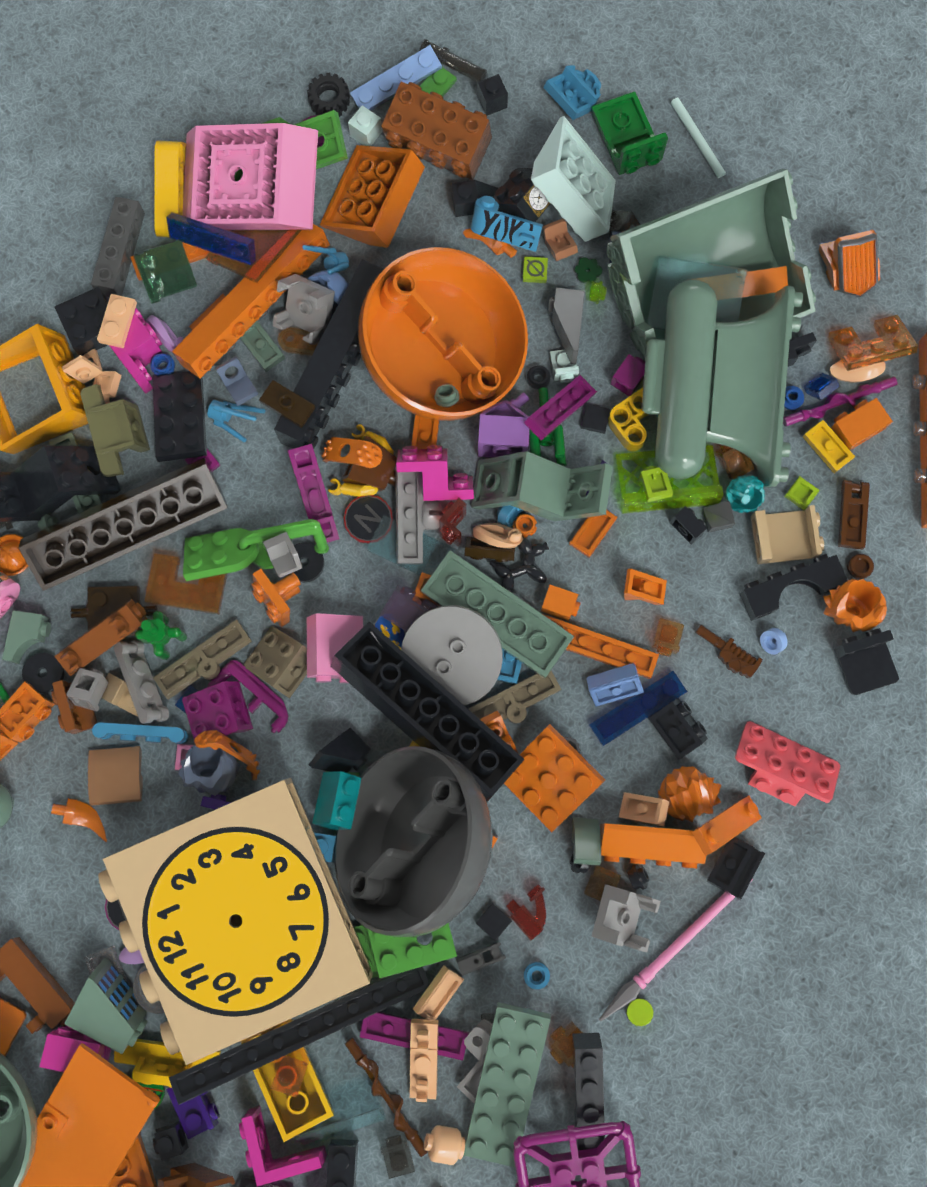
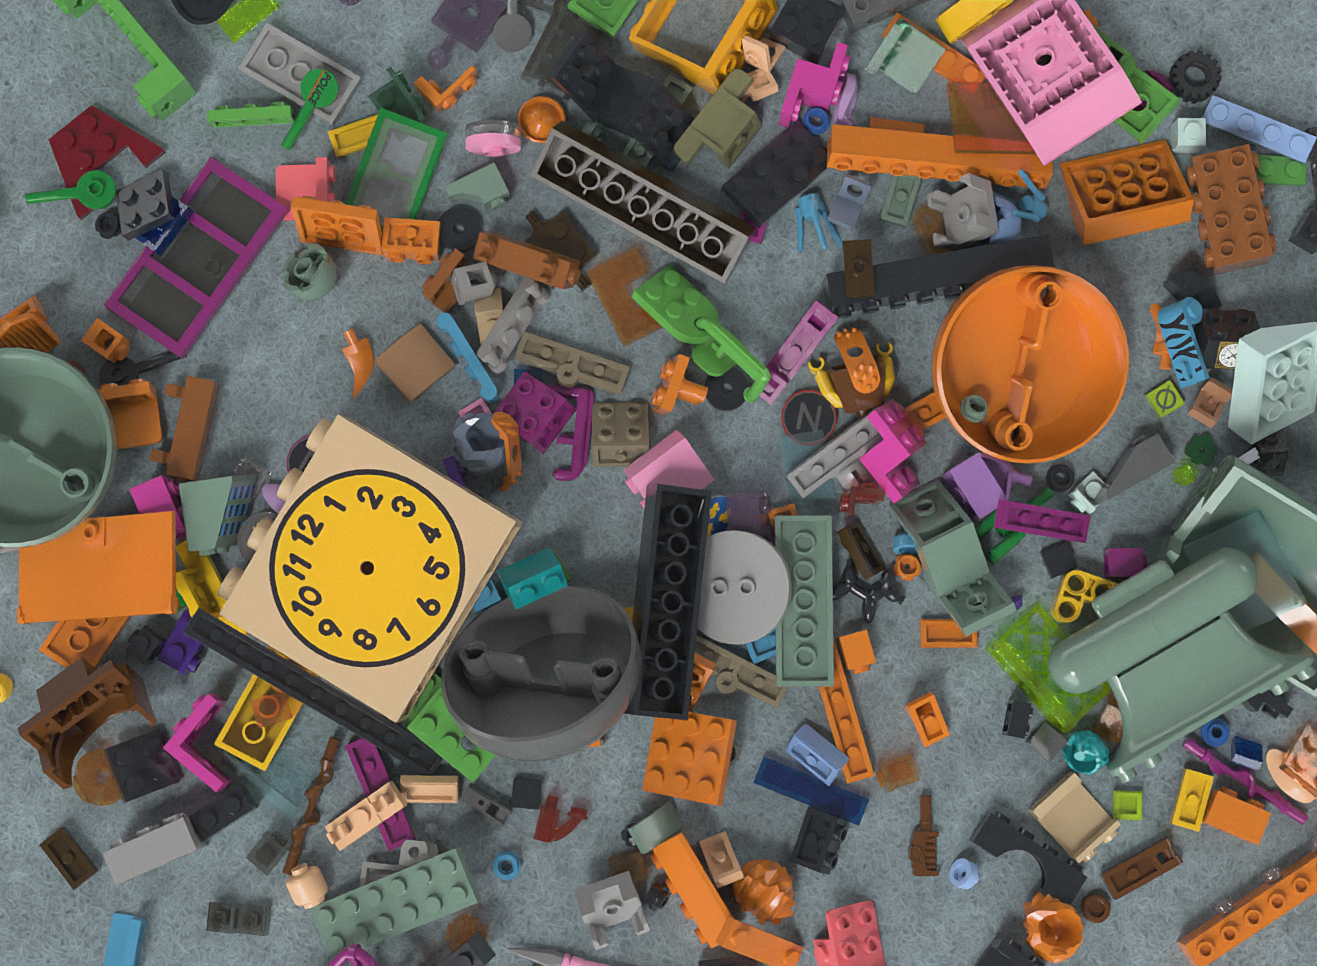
camera: 50 degrees right, 5 degrees up
light nougat plate [97,294,137,348] -> none
green plant [135,611,187,660] -> none
clear blue plate [166,212,256,265] -> none
light grey panel [263,532,302,578] -> none
black slope [308,727,371,773] -> none
light nougat arm [473,523,523,548] -> none
lime bracket [638,466,673,502] -> none

